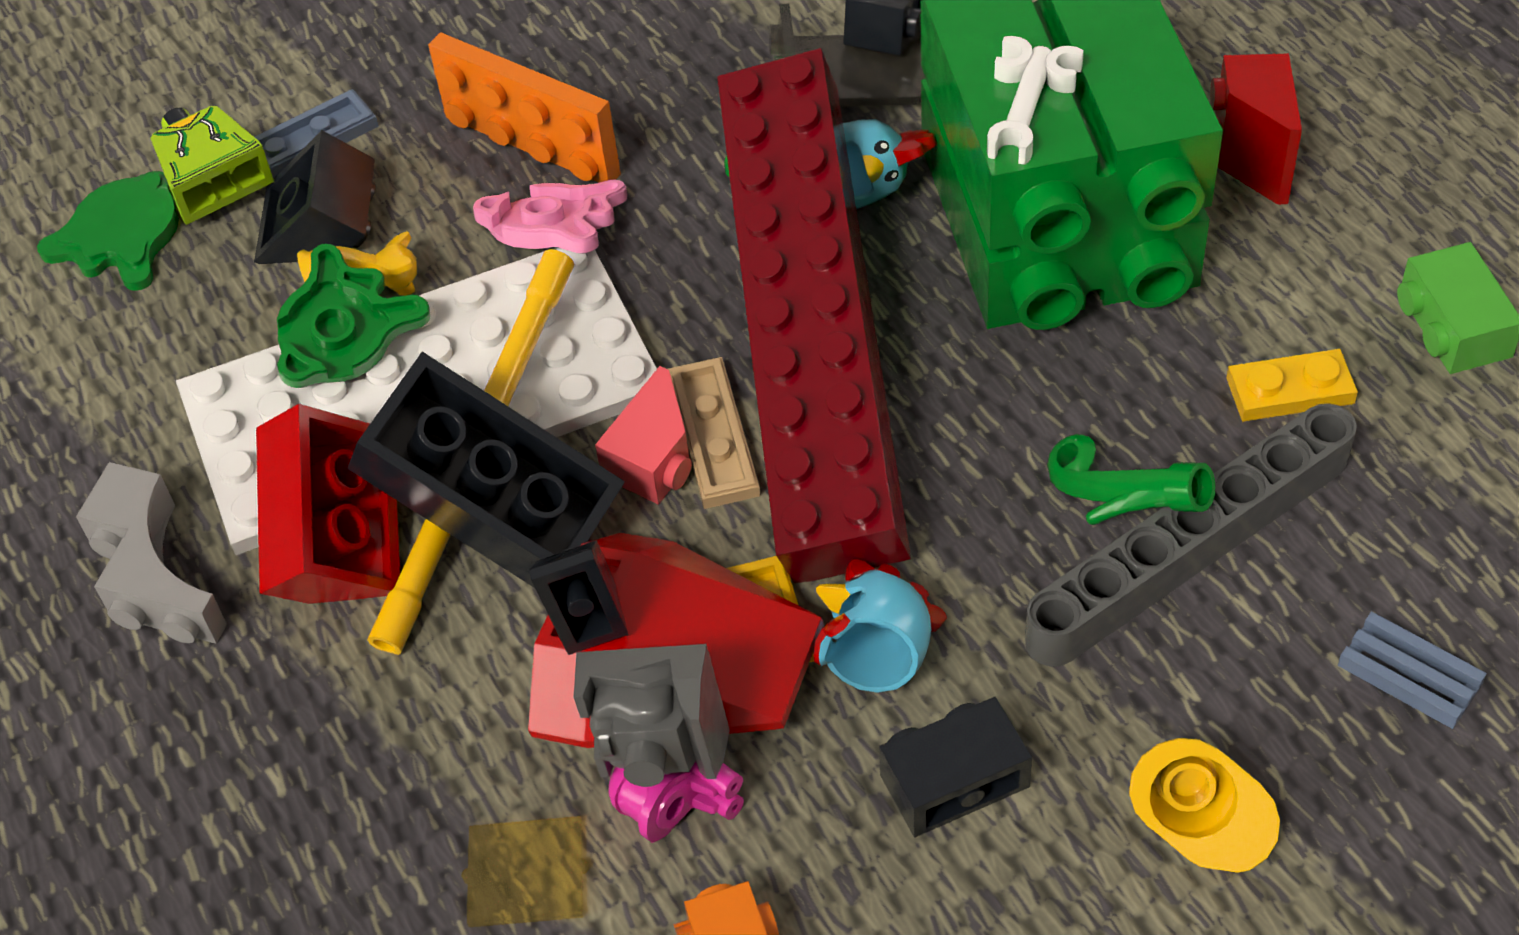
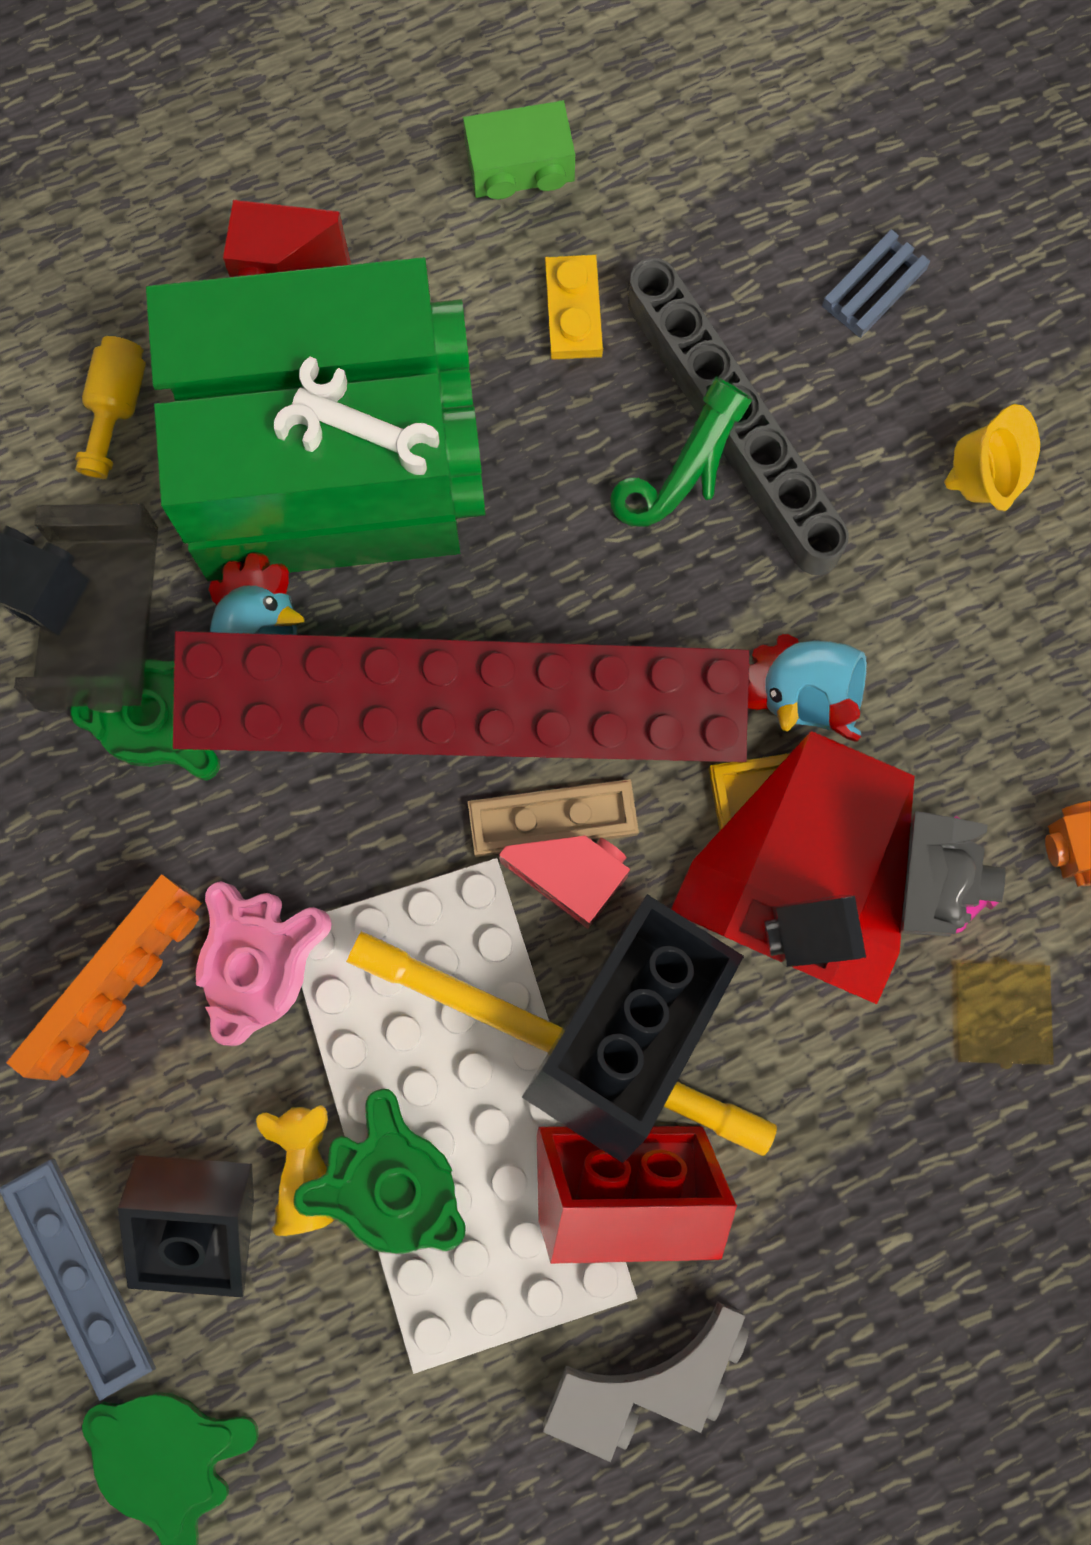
camera: 90 degrees left, 25 degrees up
lime torso [150,106,274,225] -> none
black brick [879,697,1032,838] -> none

